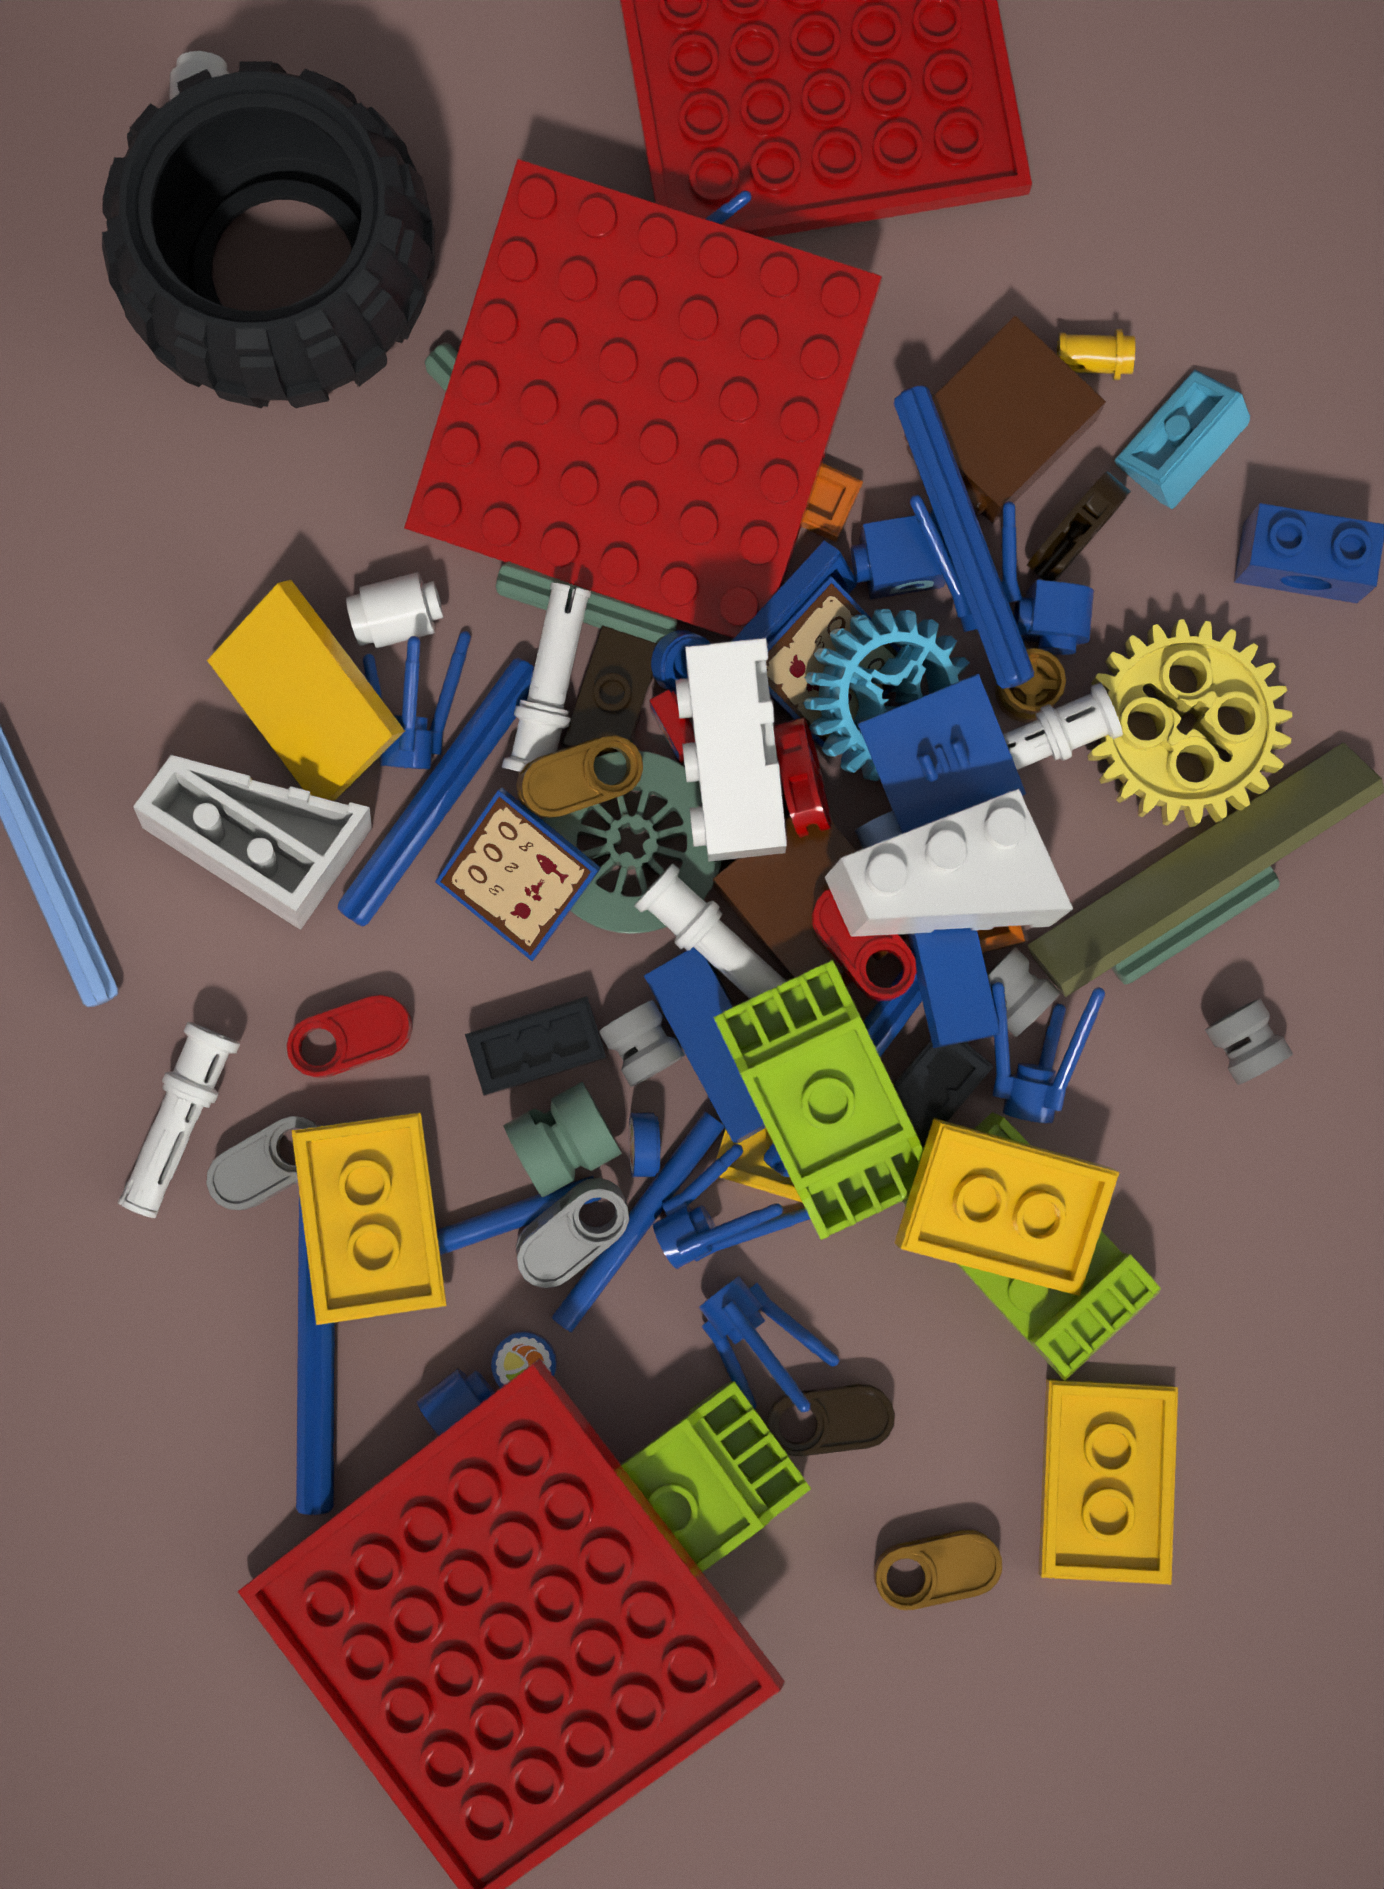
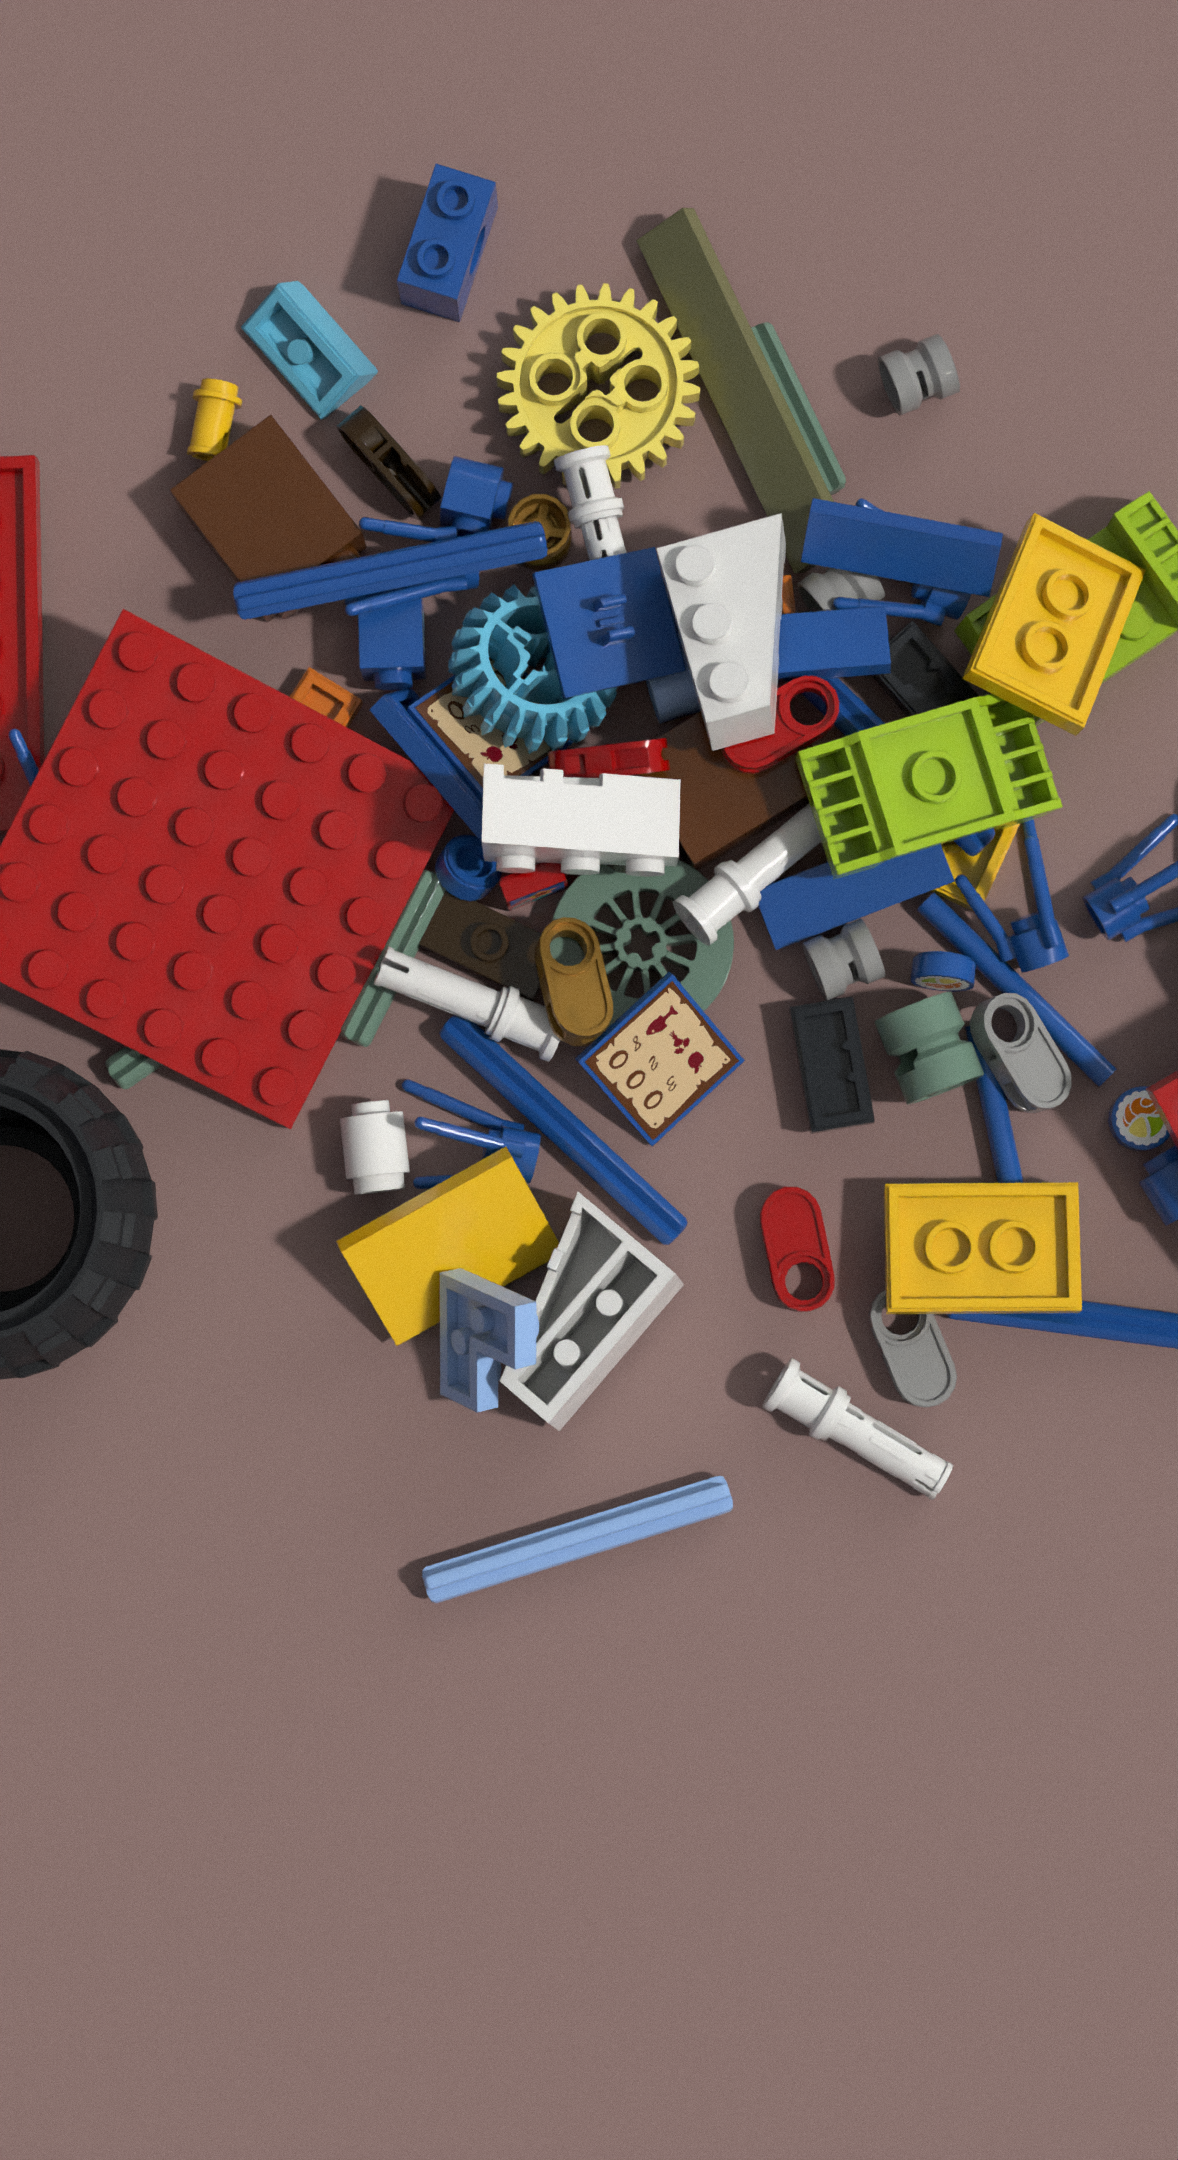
camera: 80 degrees left, 0 degrees up
none -> light blue plate [439,1268,539,1413]
none -> blue tile [801,498,1003,597]

